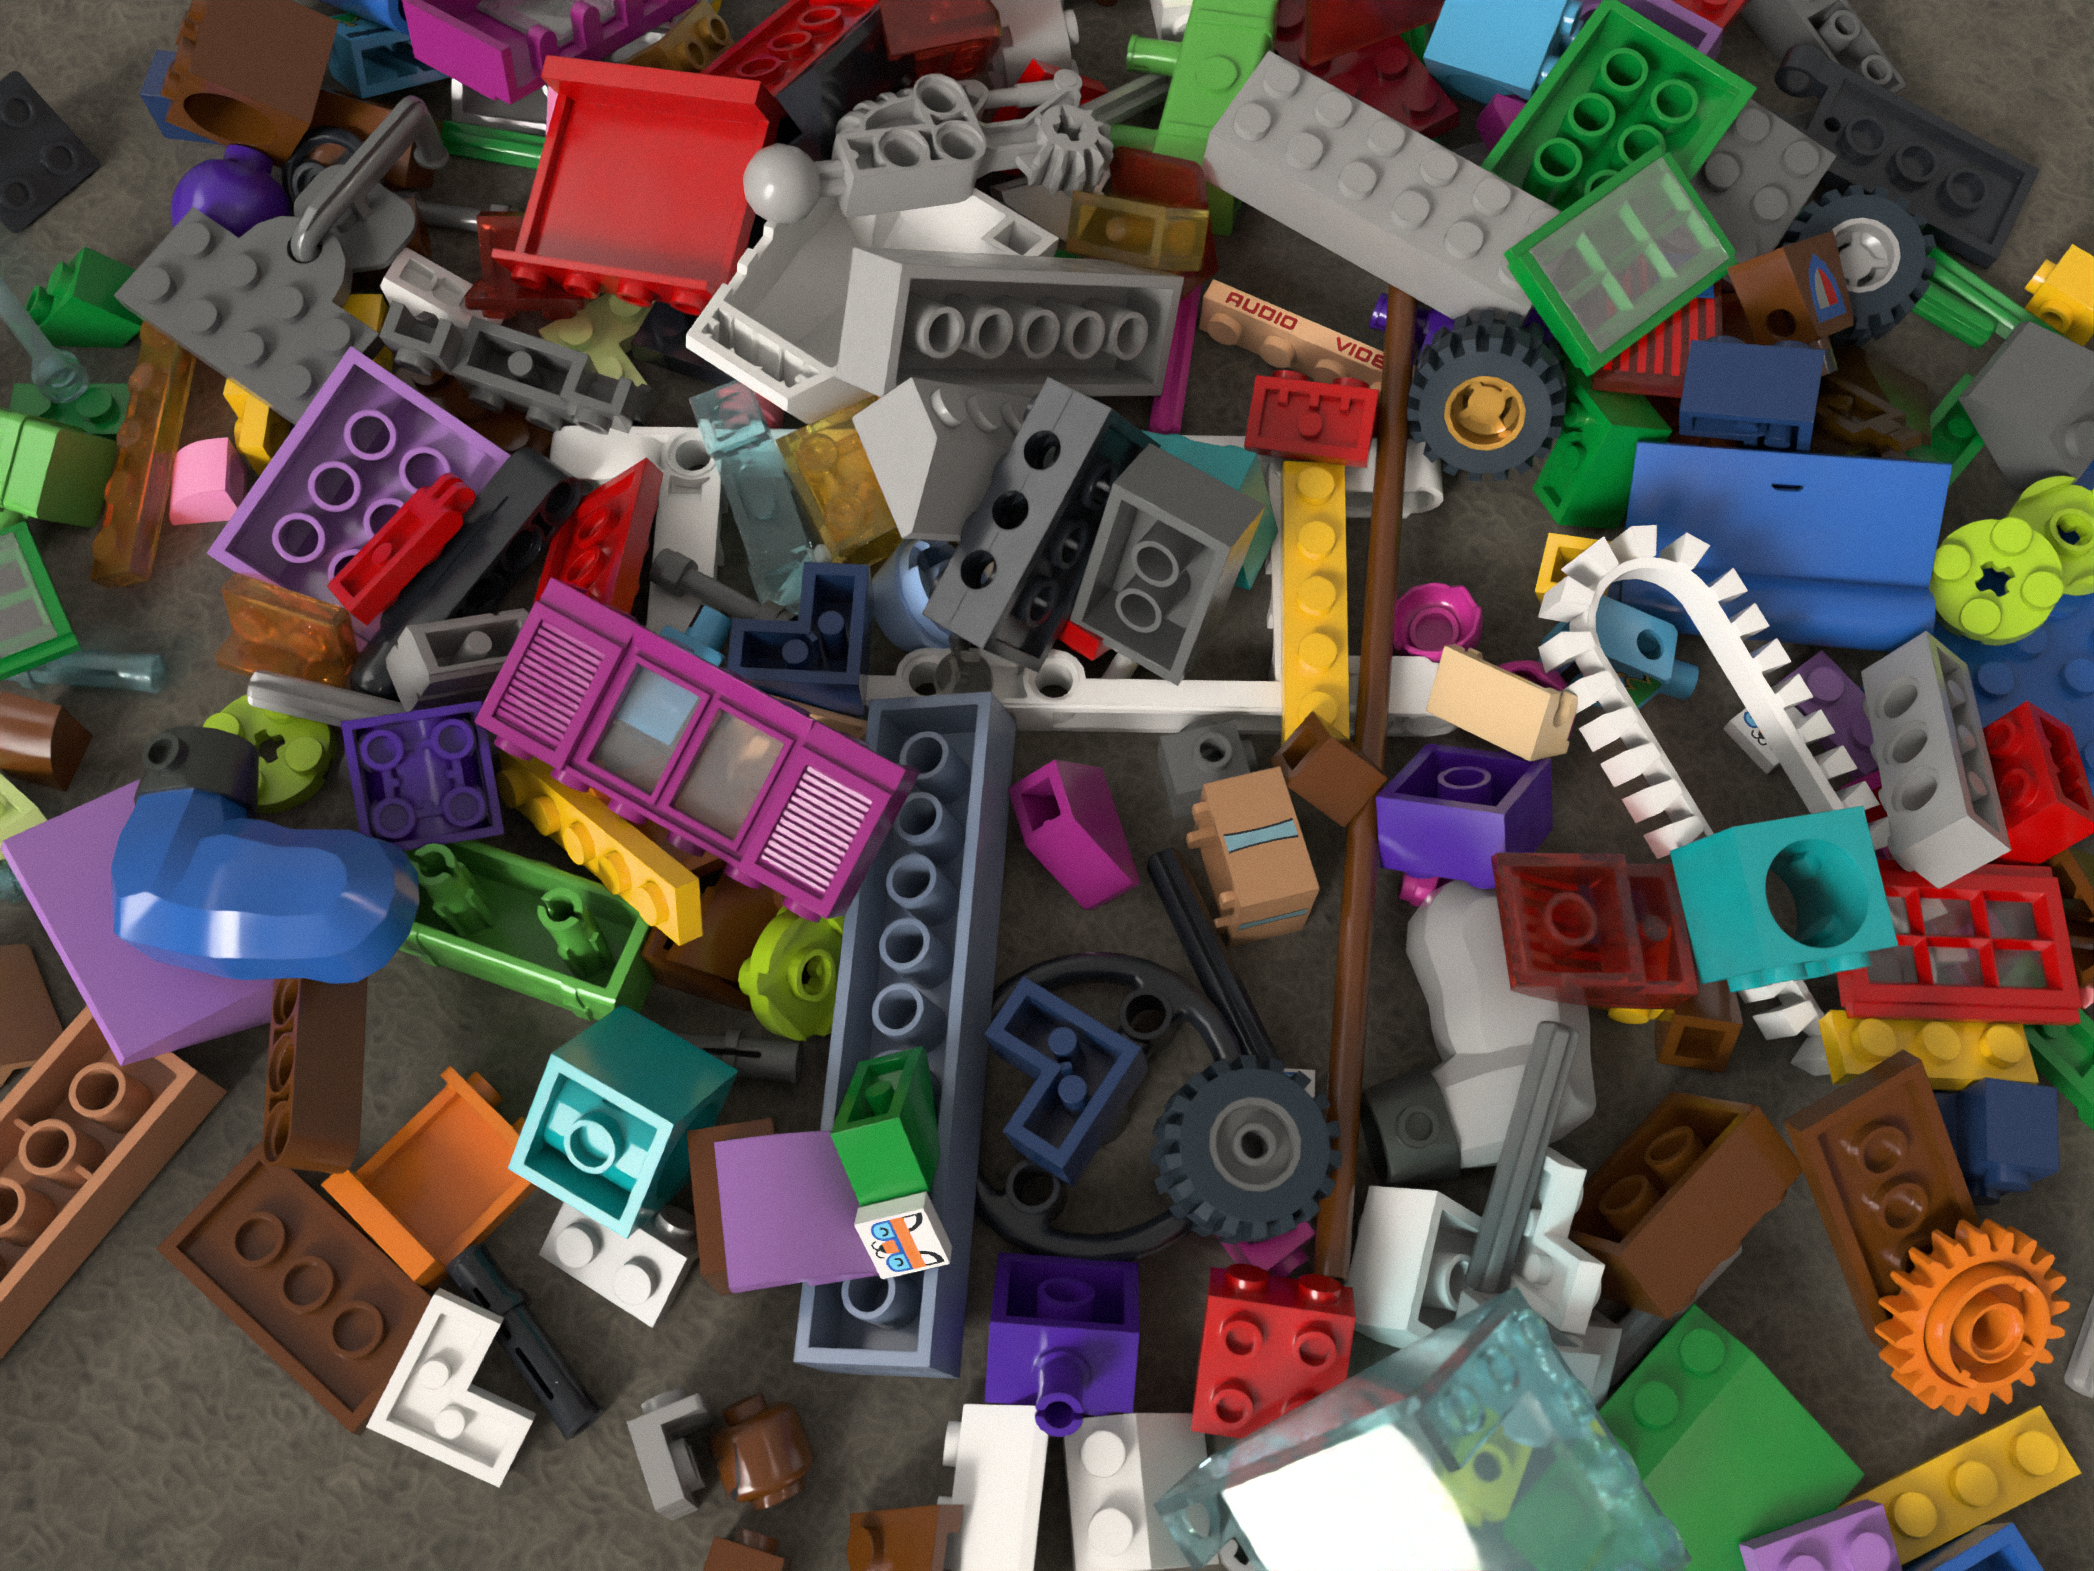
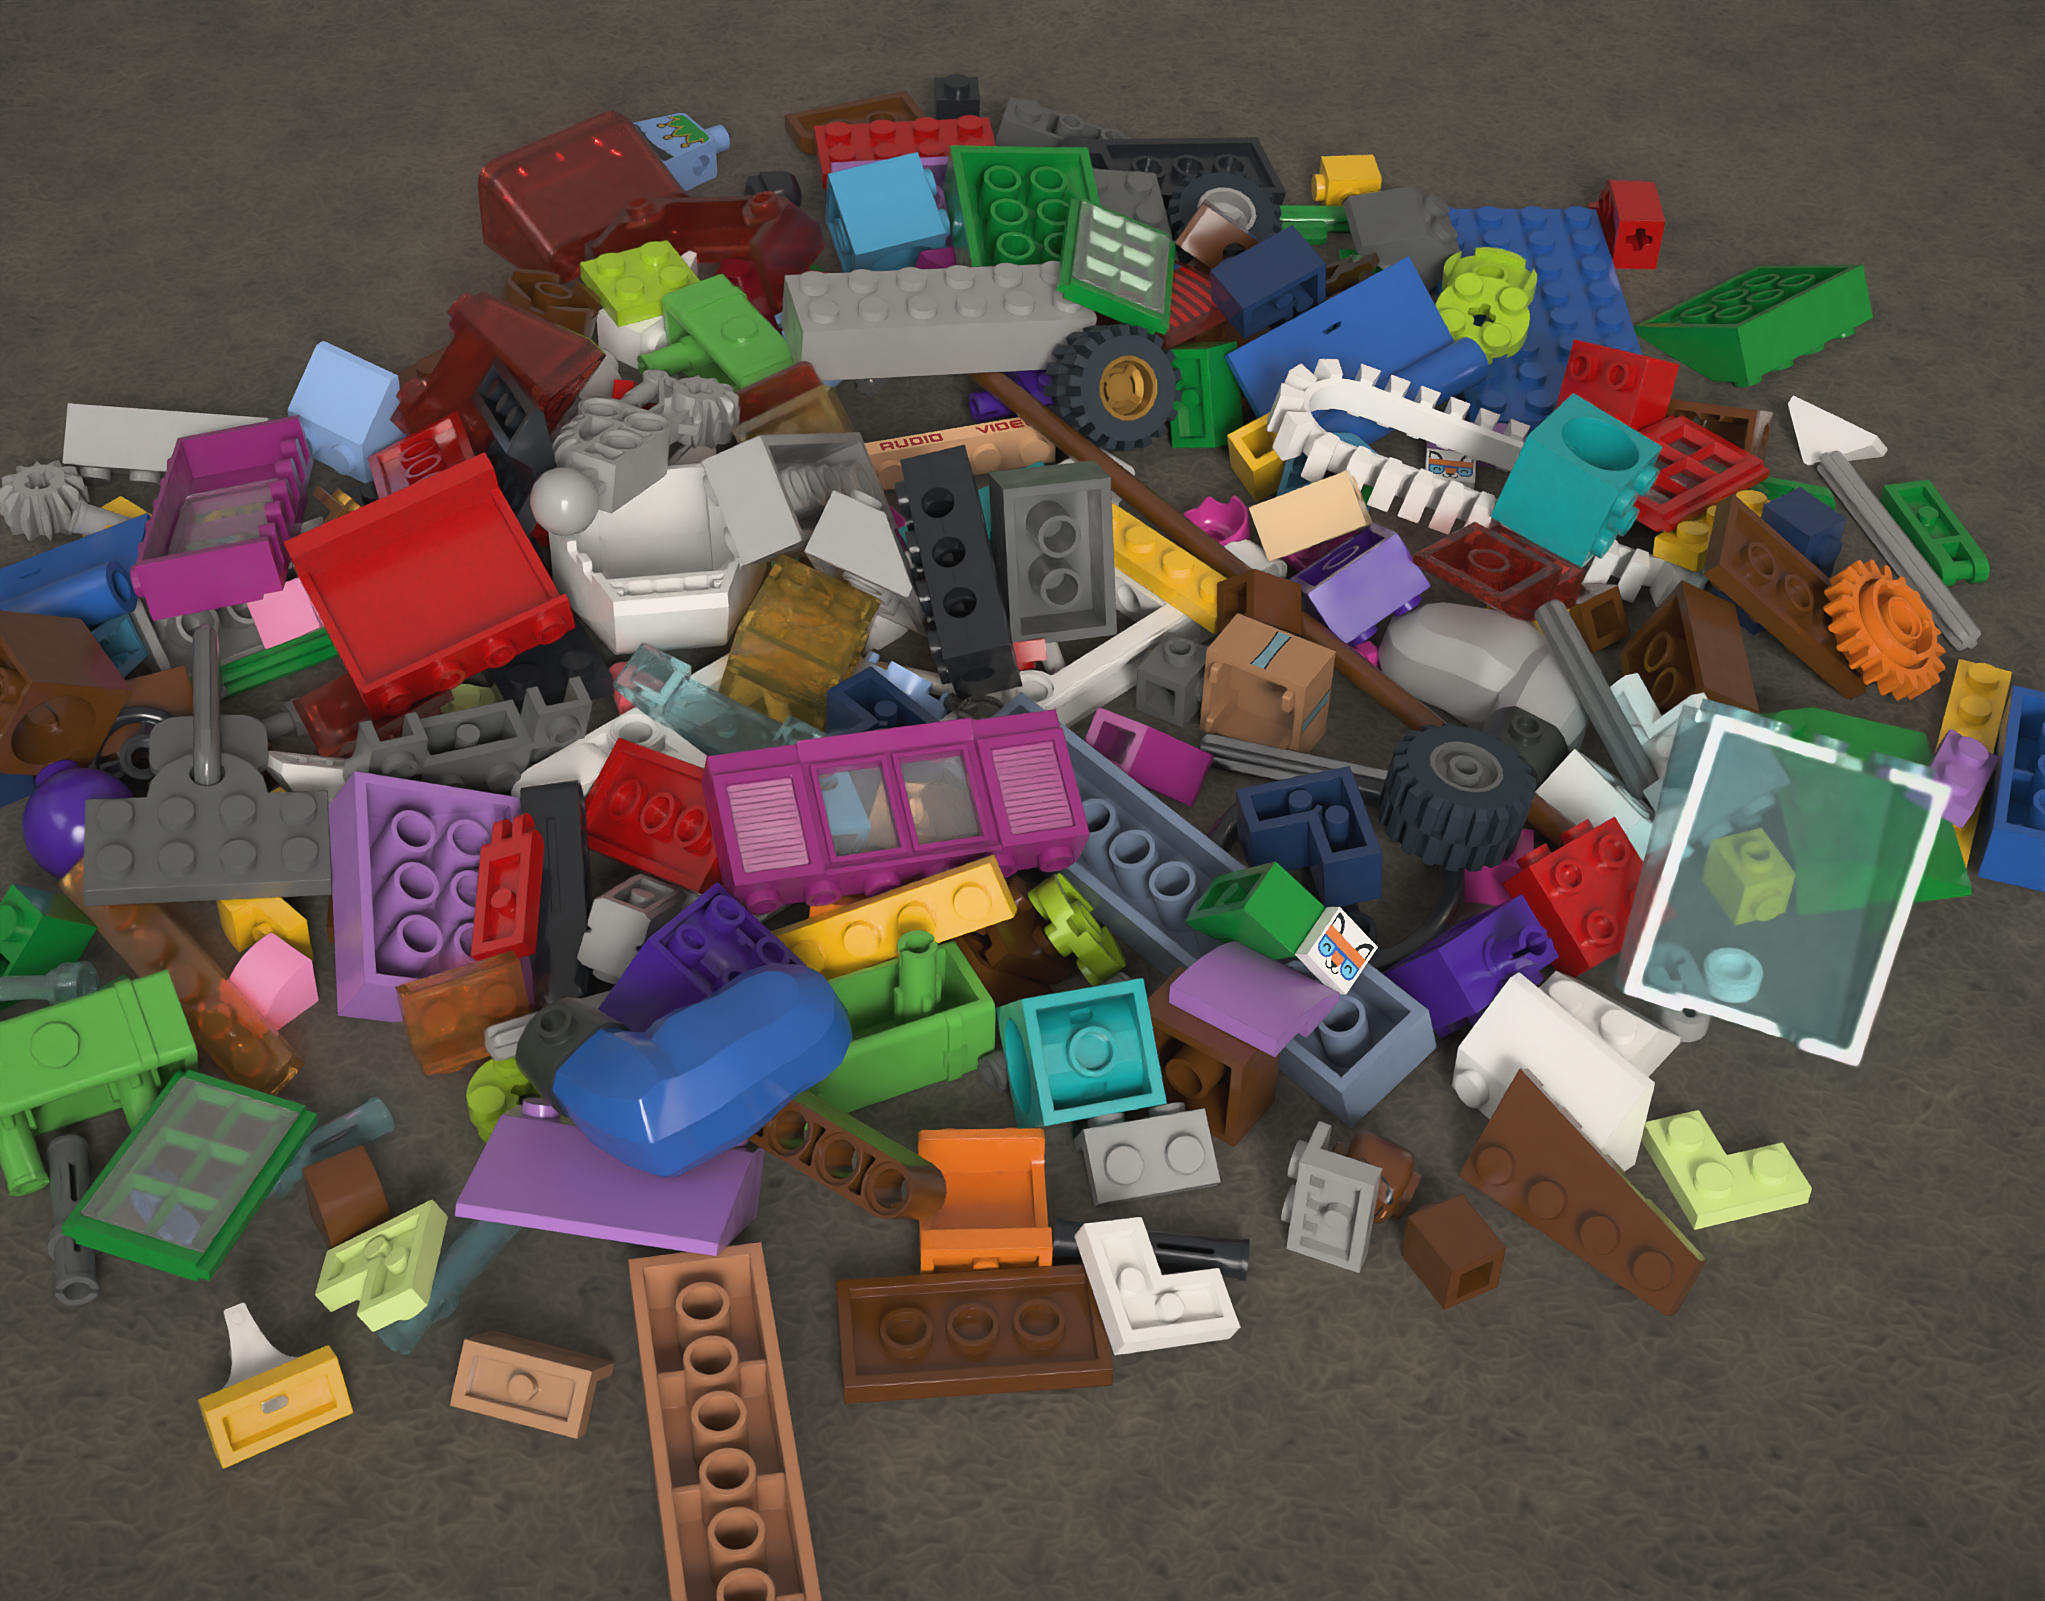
camera: 45 degrees left, 25 degrees down
red bracket [1244,370,1380,468] -> none
light grey brick [1861,631,2011,889] -> none

